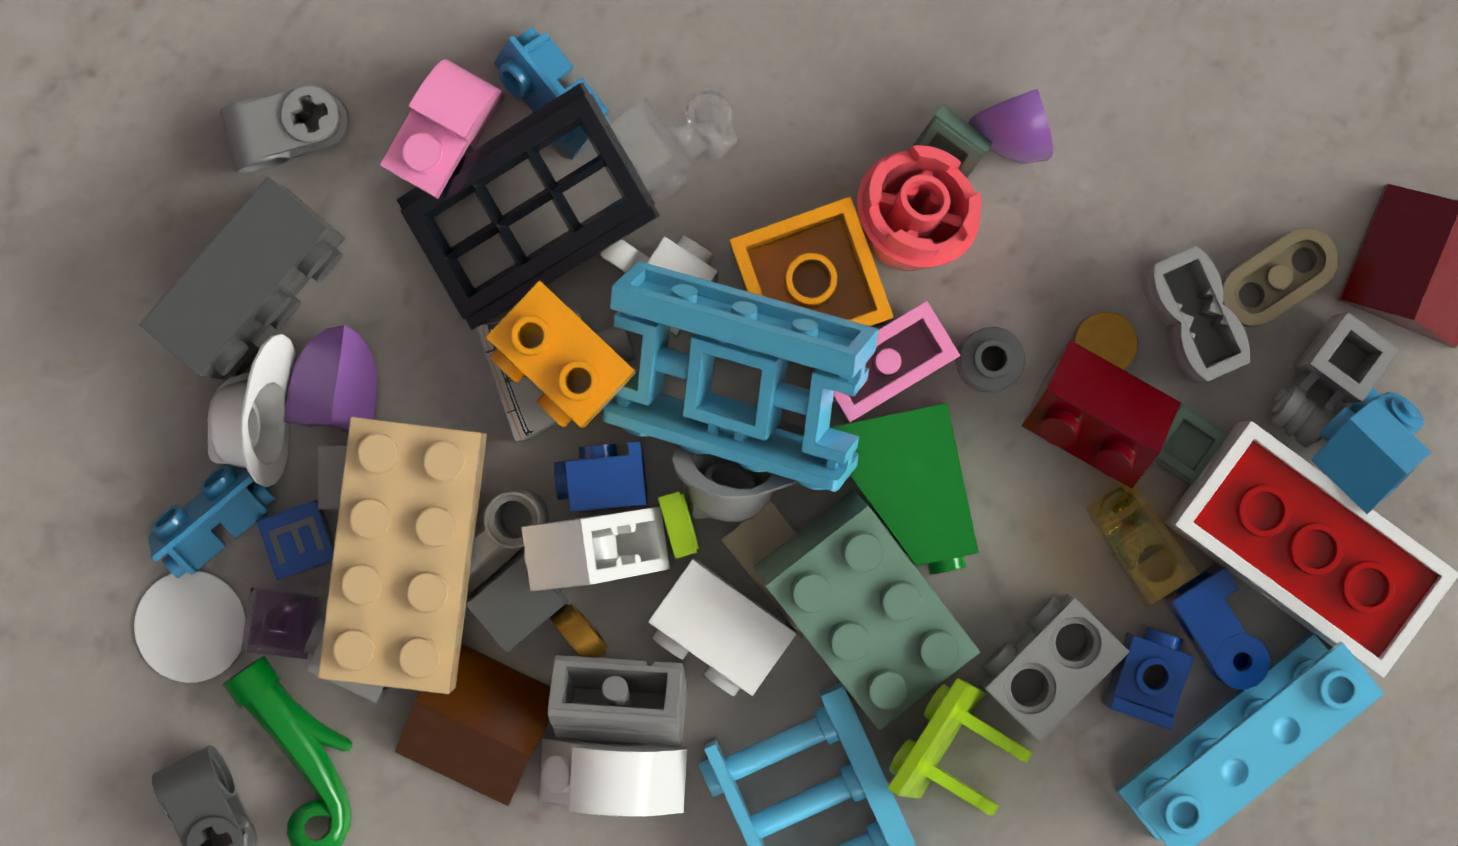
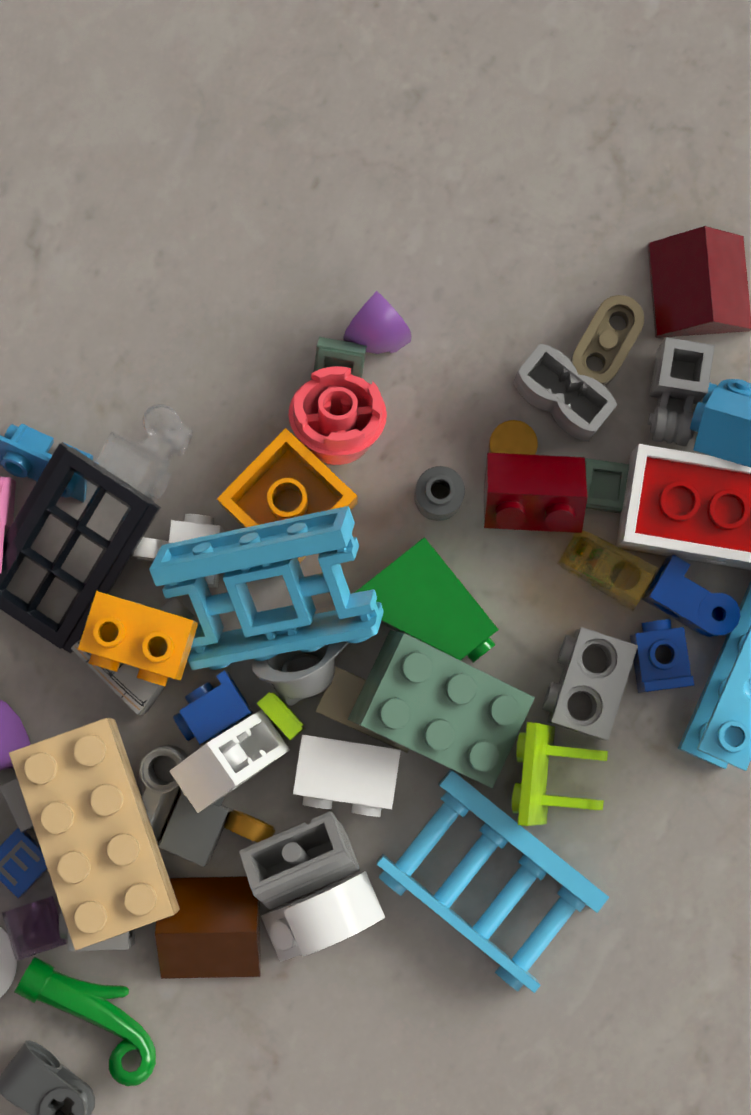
camera: 25 degrees left, 5 degrees down
bright pink brick [815,301,960,423] -> none

